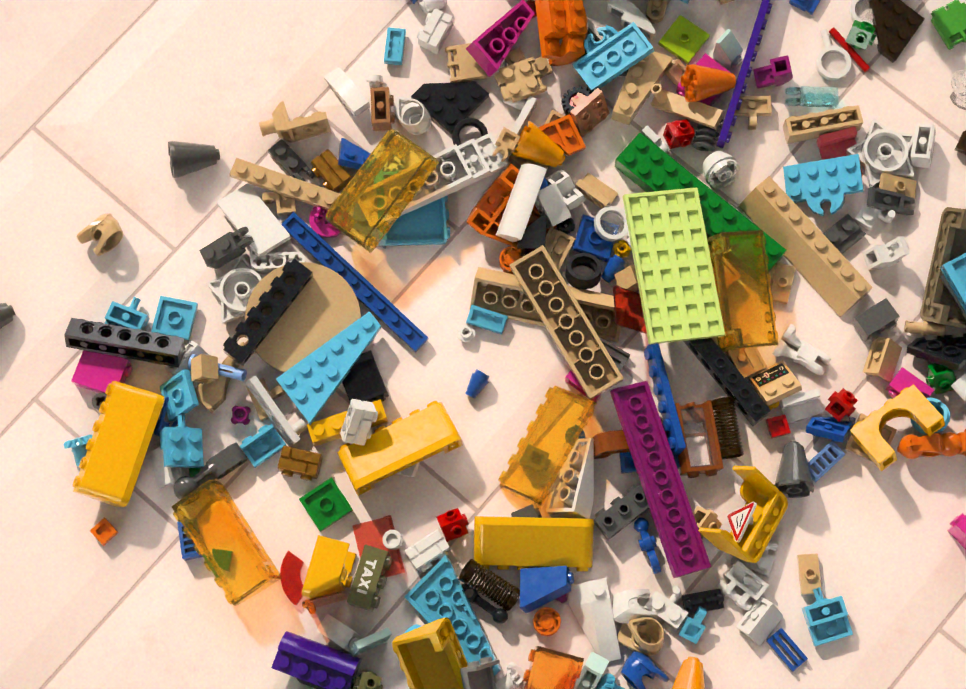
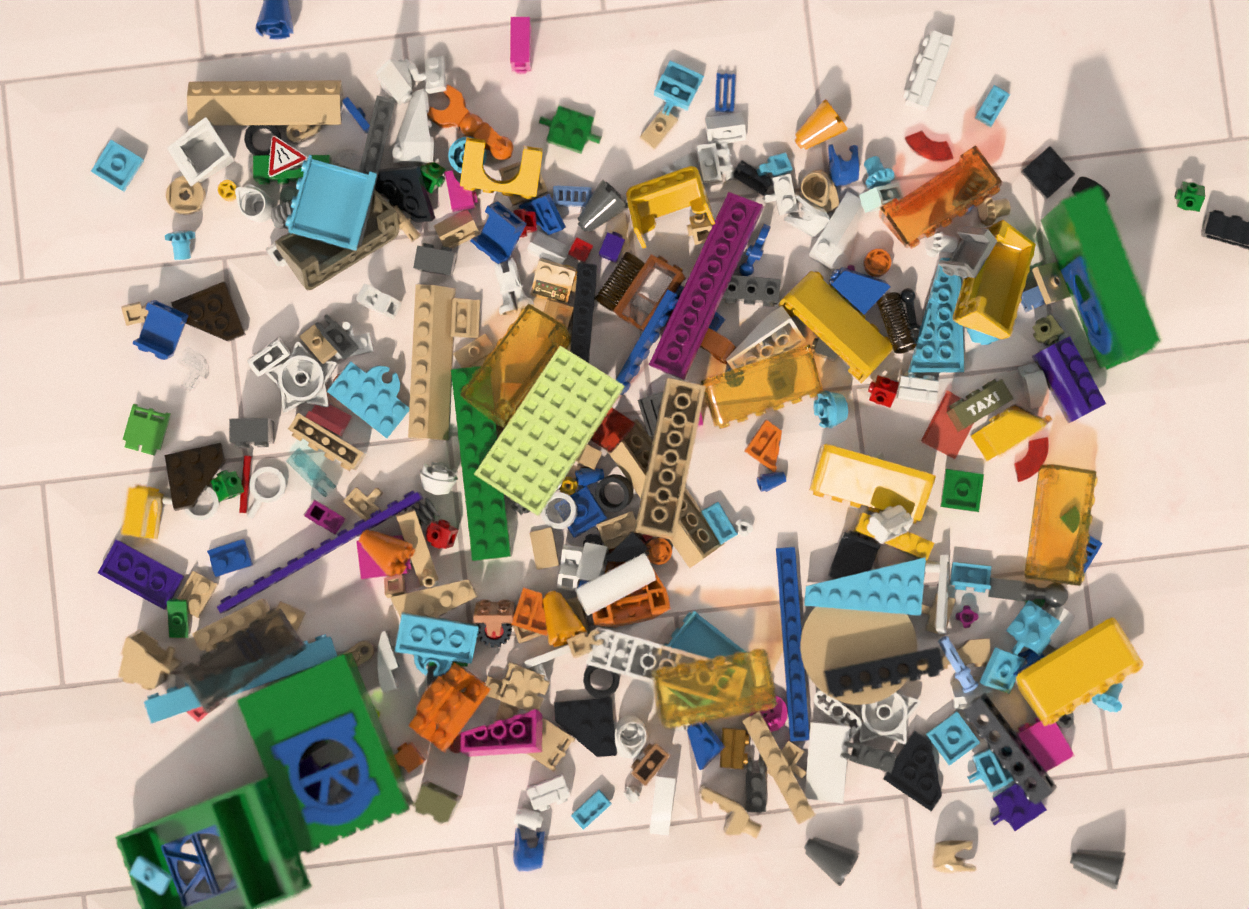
camera: 140 degrees left, 10 degrees up
orange plate [90,517,119,546] -> none
tan panel [191,354,219,384] -> none
pearl gold brick [278,446,323,481] -> none
light aqua tile [350,628,392,657] -> none
white tile [383,530,403,550] -> none
white plate [642,125,670,153] -> none
lime plate [658,15,710,64] -> none
light aqua slope [713,29,743,70] -> none
piece [727,502,757,543] -> none
dark grey plate [823,214,866,254] -> none
none -> dark grey brick [229,418,274,448]
none -> tan plate [450,298,480,339]
none -> blue panel [470,201,526,264]
none -> green plate [538,106,602,154]
none -> dark purple brick [599,232,625,263]
none -> orange wing [744,420,782,472]
none -> medium azure cone [813,391,848,429]
none -> black plate [882,730,942,812]
none -> dark purple plate [990,783,1047,832]

